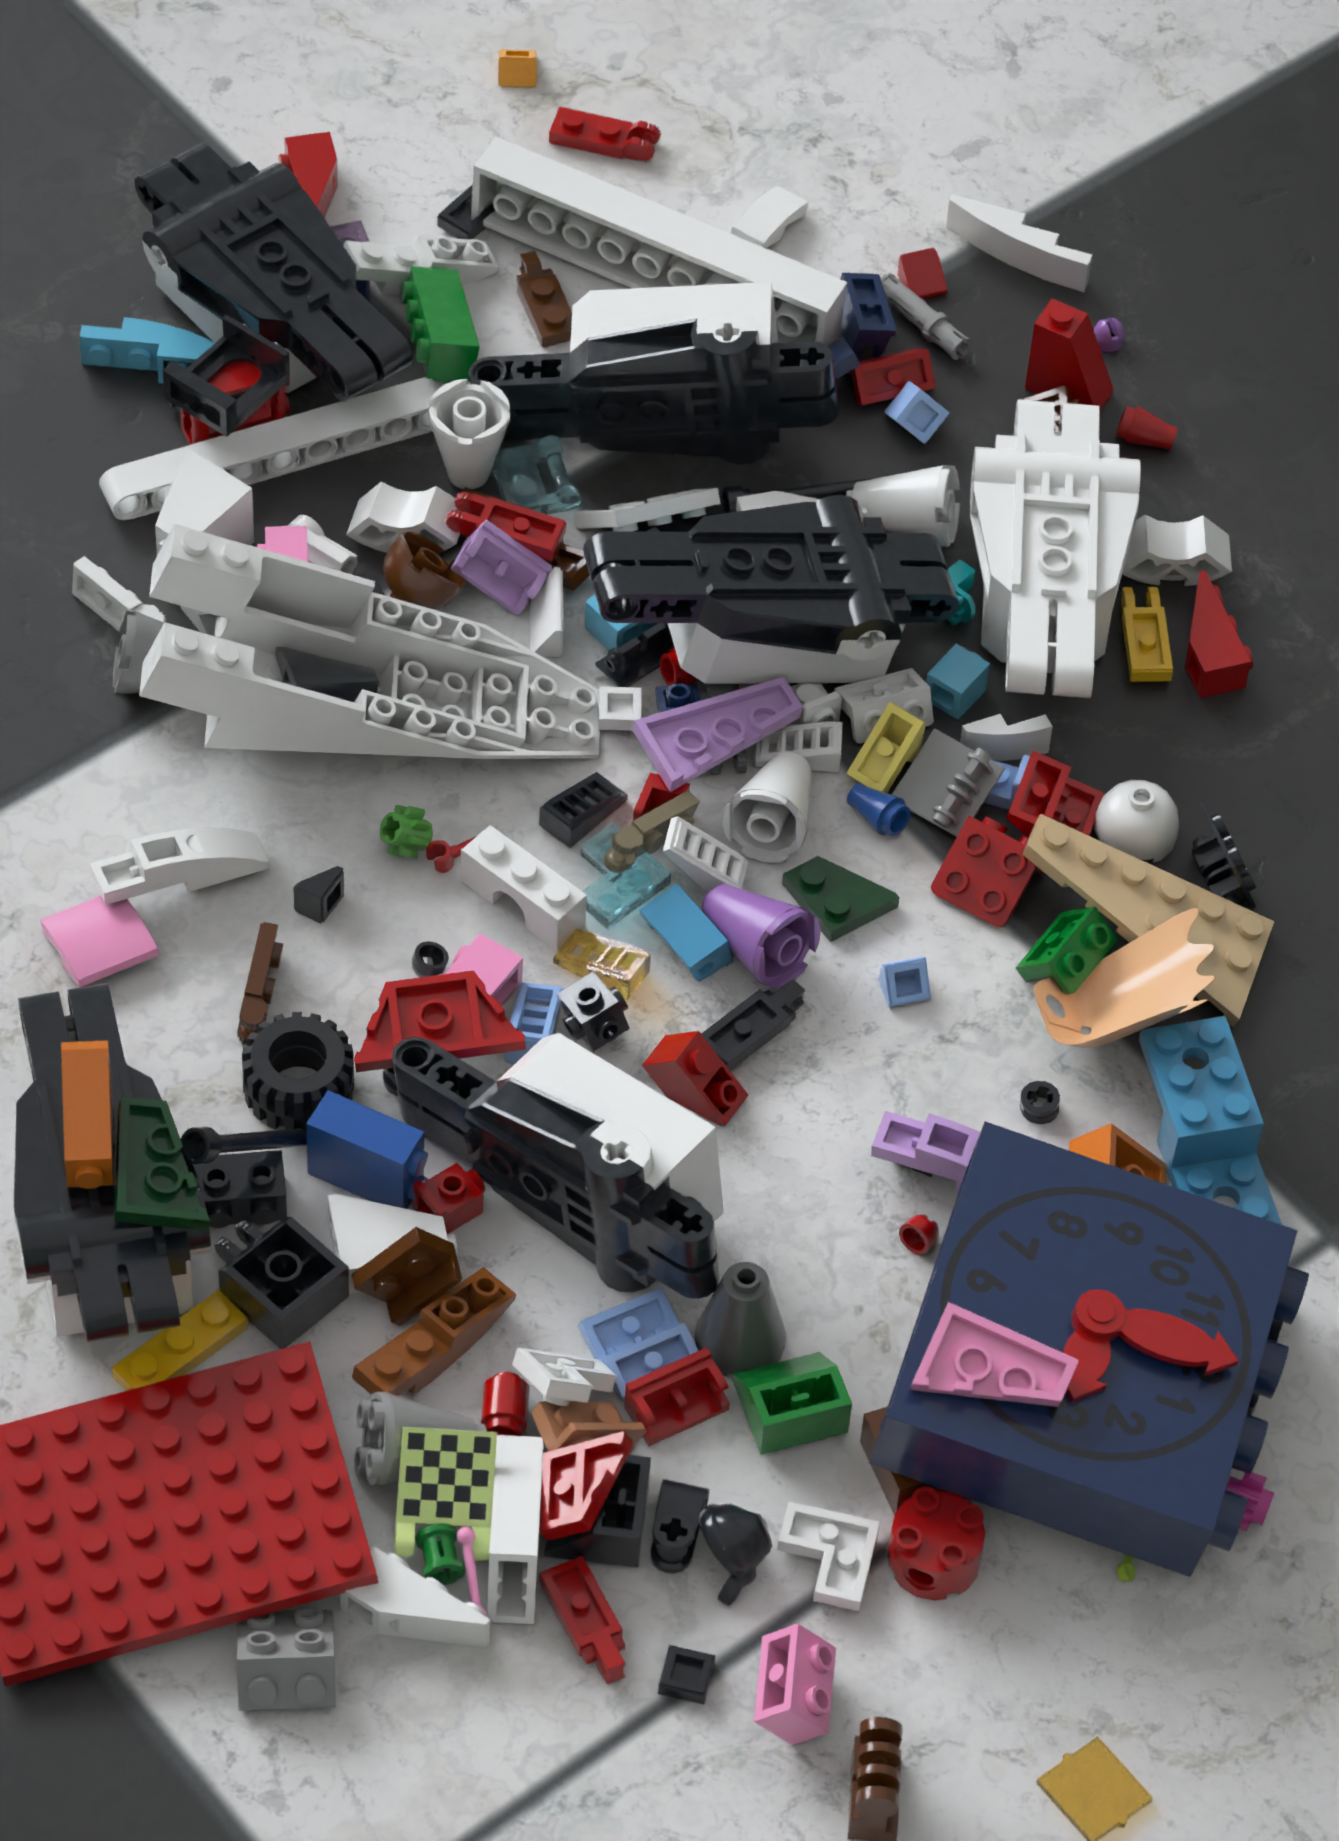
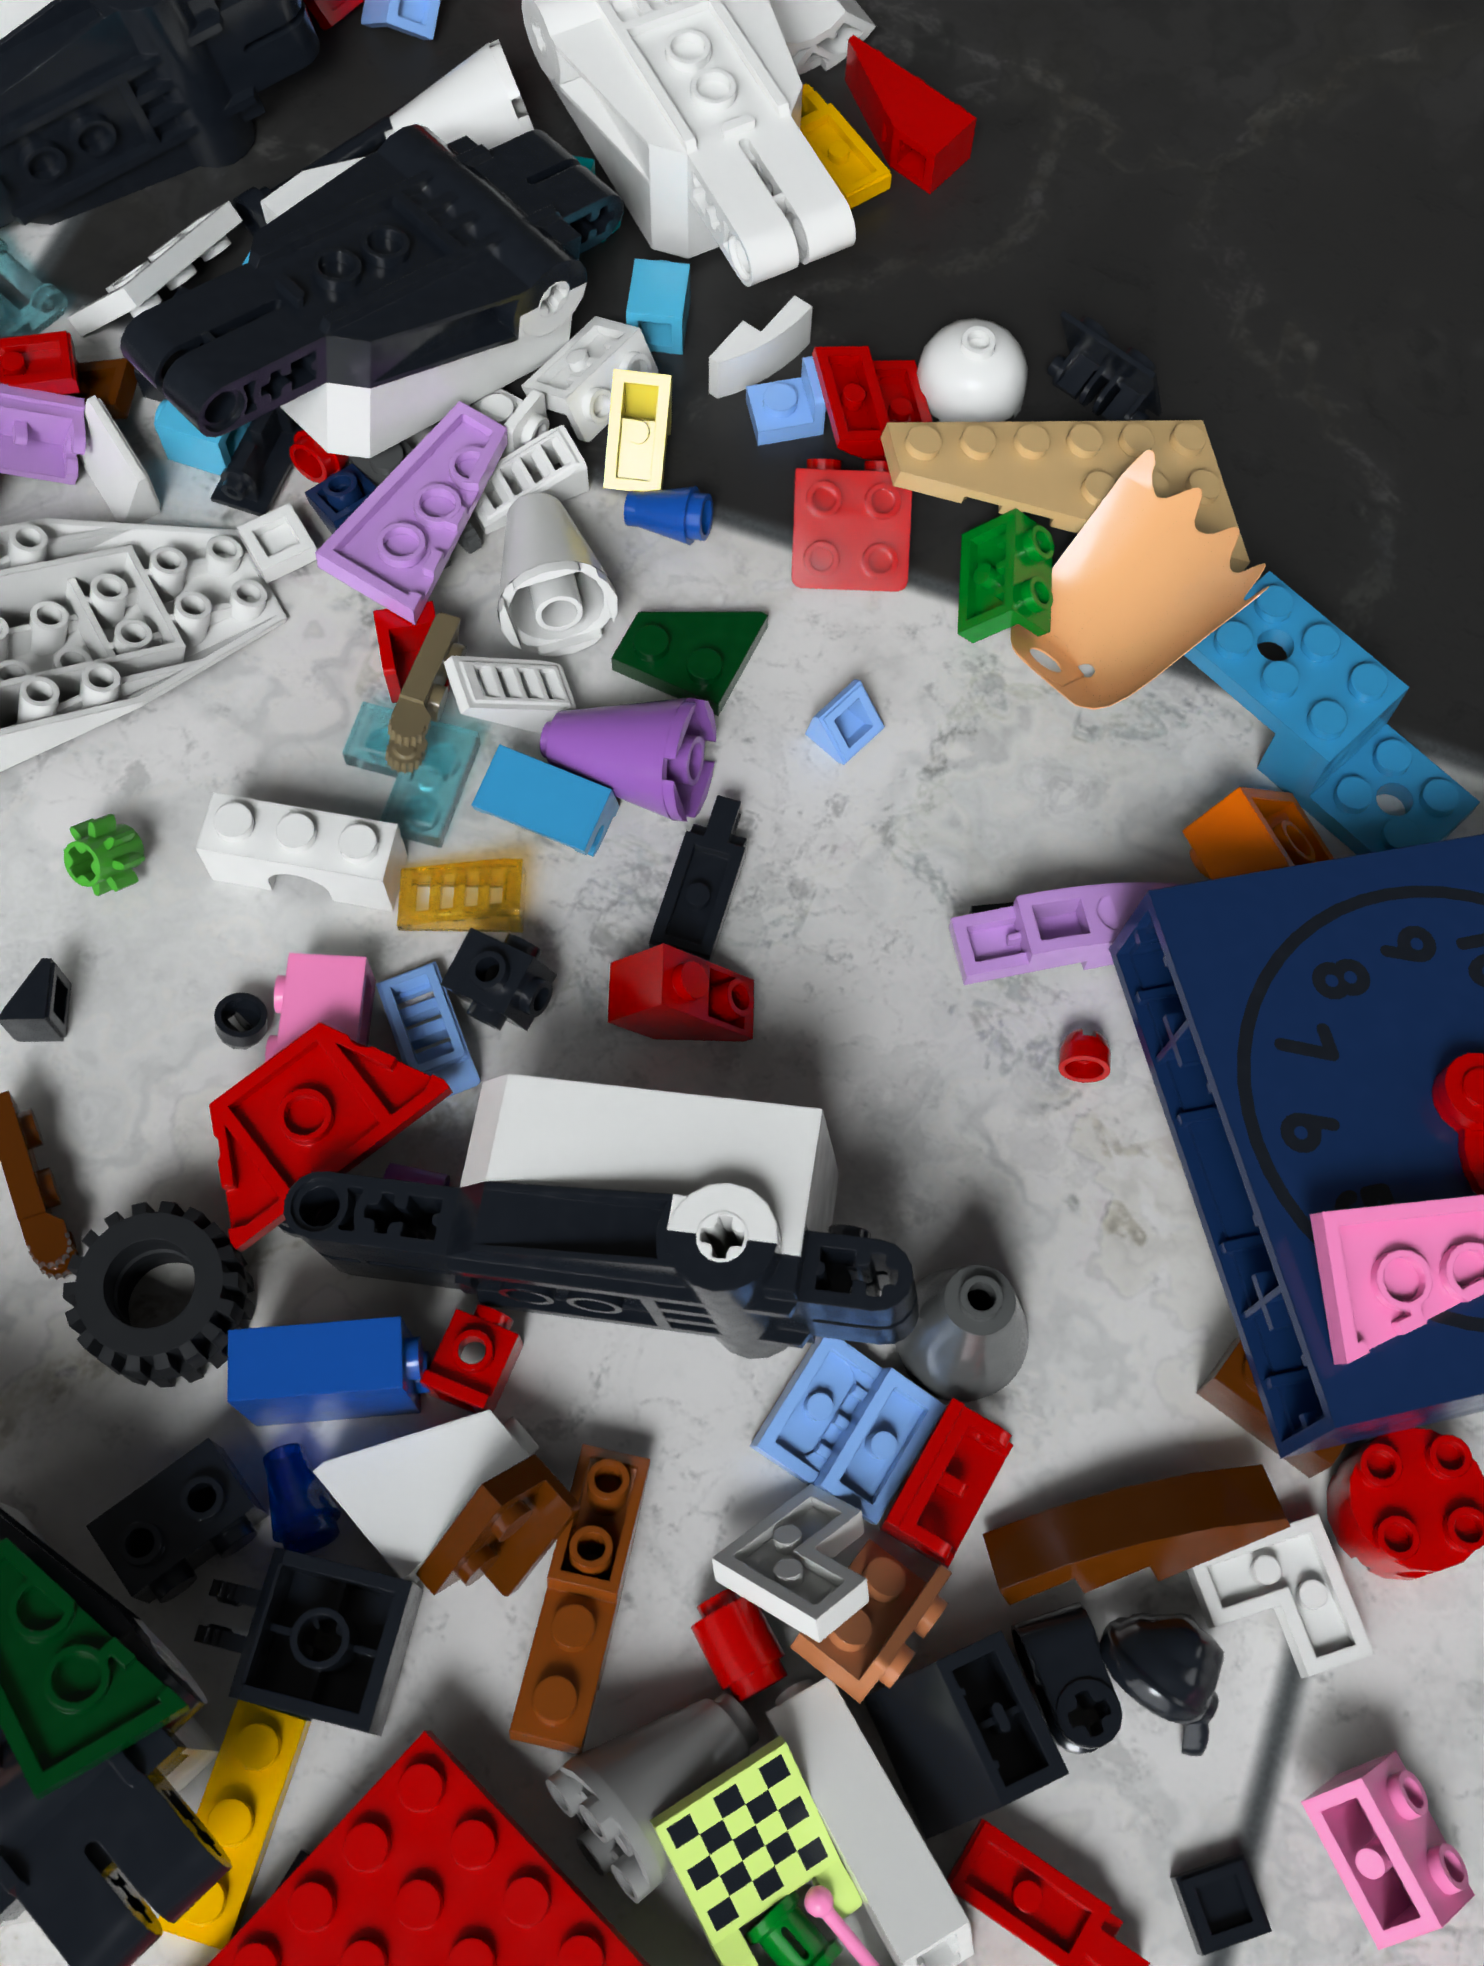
camera: 30 degrees left, 15 degrees up
black piece [181,1126,307,1164] -> none
red hand [426,837,475,873] -> none
black slope [539,772,628,848] -> none
red wing [539,1431,632,1541] -> none
green slope [732,1352,852,1455] -> none
light grey hinge [892,728,1005,837] -> none
black bush [1020,1081,1060,1124] -> none
none -> clear blue cone [262,1443,341,1554]
none -> reddish brown slope [983,1464,1291,1606]

